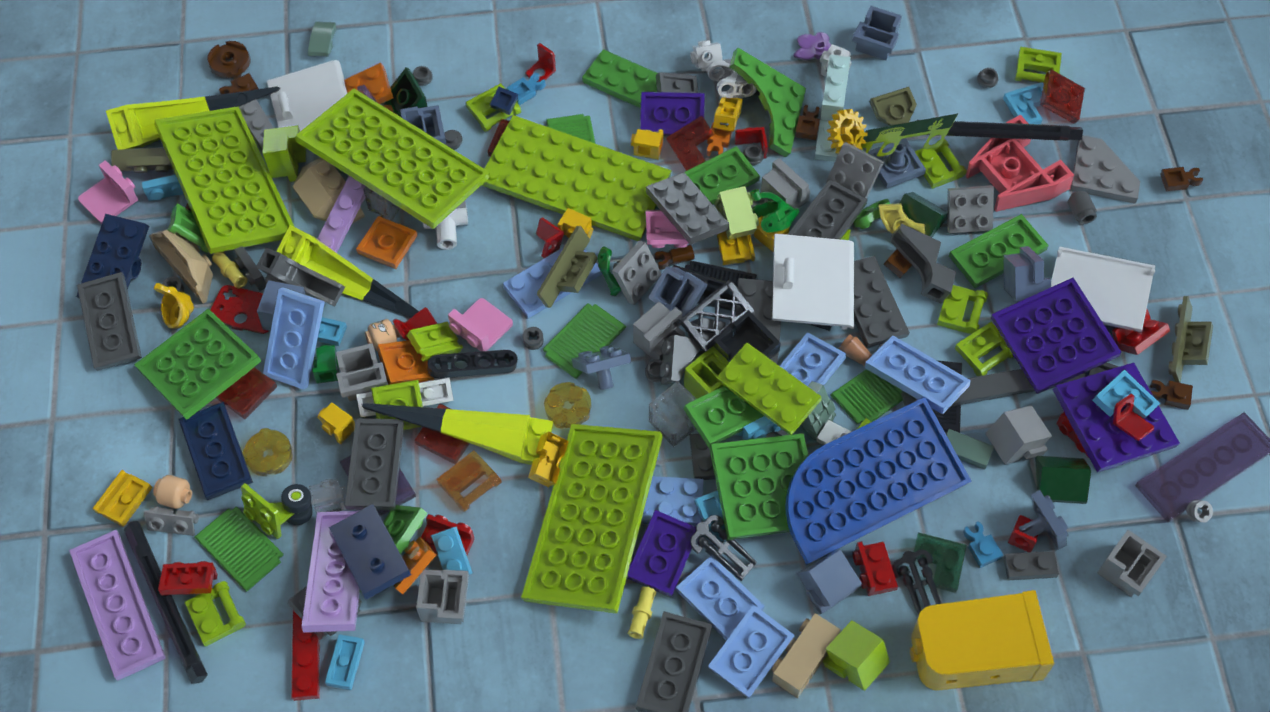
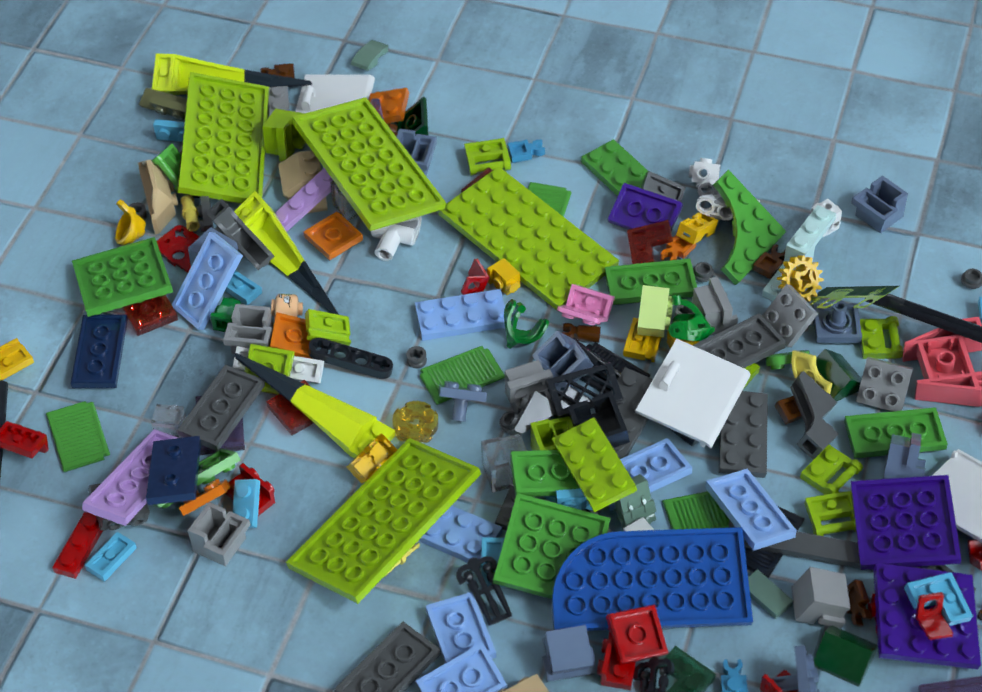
camera: 25 degrees right, 10 degrees down
dark blue plate [76,214,150,299] -> none
dark grey plate [77,272,142,371] -> none
bright pink bracket [78,160,138,224] -> none
light grey hinge [144,506,199,536] -> none
light nougat head [153,475,192,509] -> none
lime plate [185,581,246,647] -> none
reddish brown plate [208,41,251,80] -> none
lime plate [241,483,313,539] -> none
clear yellow plate [243,428,293,476] -> none
yellow brick [317,402,355,445] -> none
red bracket [393,307,437,340] -> none
dark grey plate [412,66,433,86] -> none
clear orange plate [437,450,502,512] -> none
dark grey plate [444,130,462,150] -> none
bright pink bracket [448,298,513,351] -> none
dark blue plate [490,87,518,115] -> none
red bracket [526,43,556,82] -> none
olive bracket [537,226,598,308] -> none
light grey plate [612,241,661,305] -> none
dark purple plate [627,510,696,597] -> none
light yellow pin [627,587,656,639] -> none
yellow brick [630,129,663,160] -> none
dark grey plate [646,172,729,245] -> none
red bracket [735,127,768,159] -> none
medium lavender plate [794,32,831,60] -> none
nougat cone [839,334,872,367] -> none
olive plate [869,87,917,126] -> none
none -> red plate [606,605,668,665]
none -> reddish brown plate [846,579,872,627]

